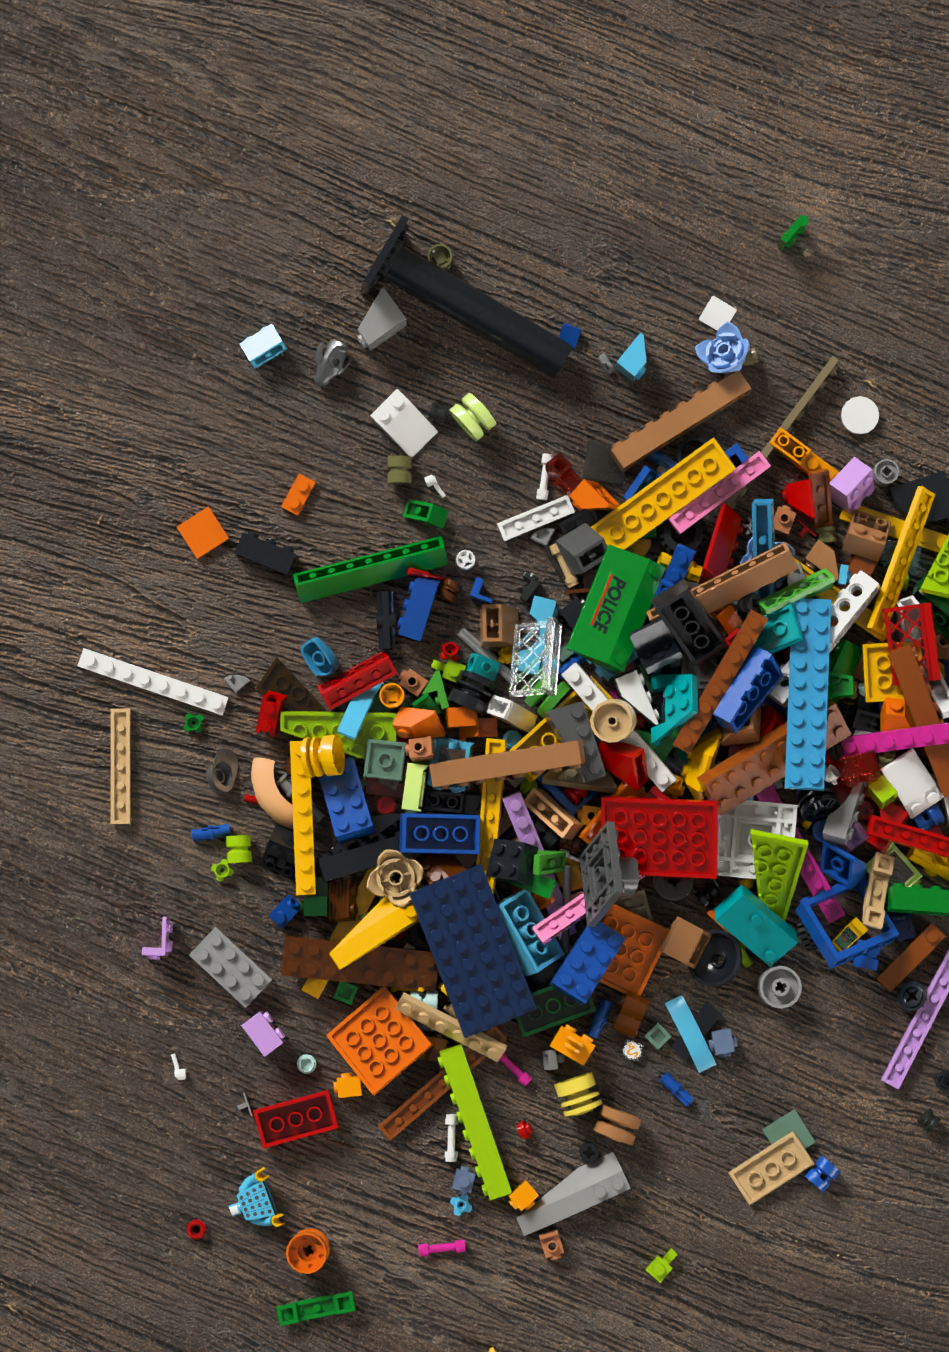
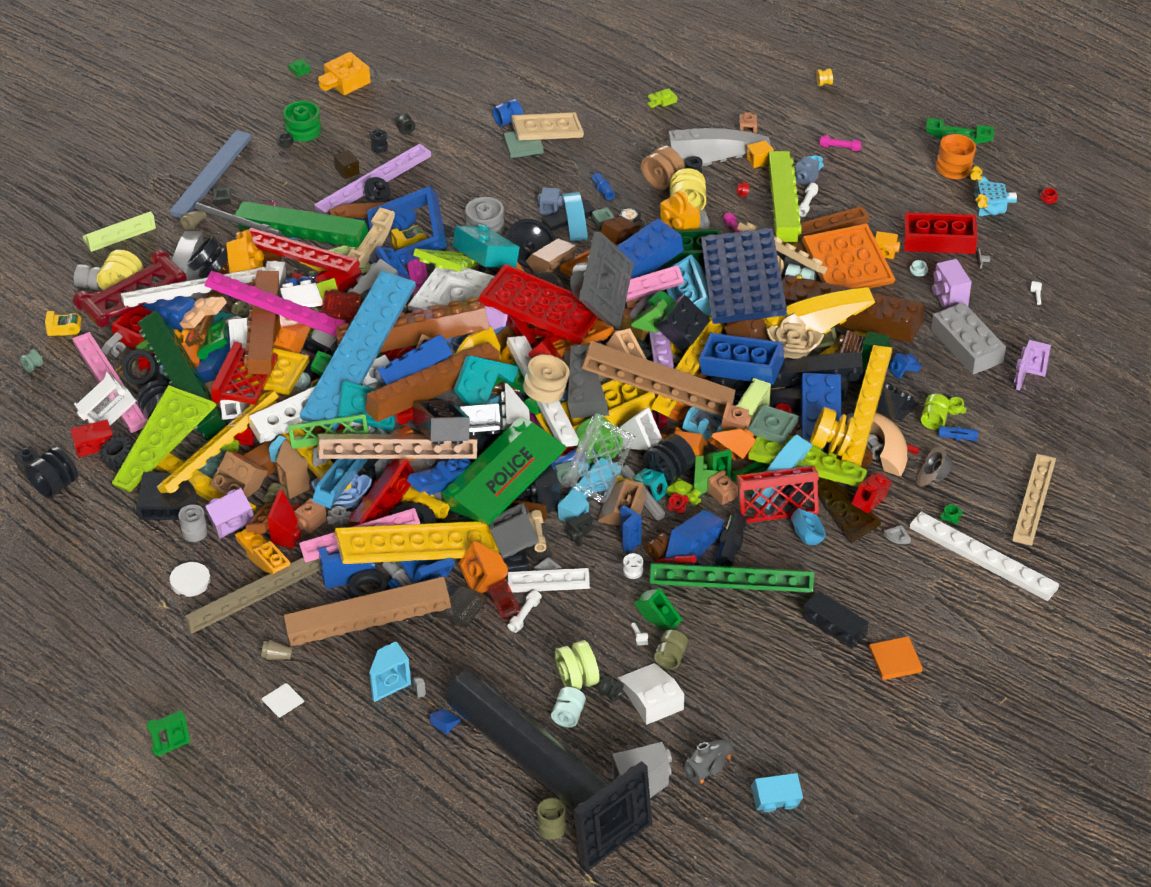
camera: 160 degrees left, 40 degrees down
orange plate [281,474,316,516] -> none
light orange wheel [379,683,405,709] -> none
light blue brick [695,321,750,373] -> none
none -> light aqua wheel [551,687,586,728]

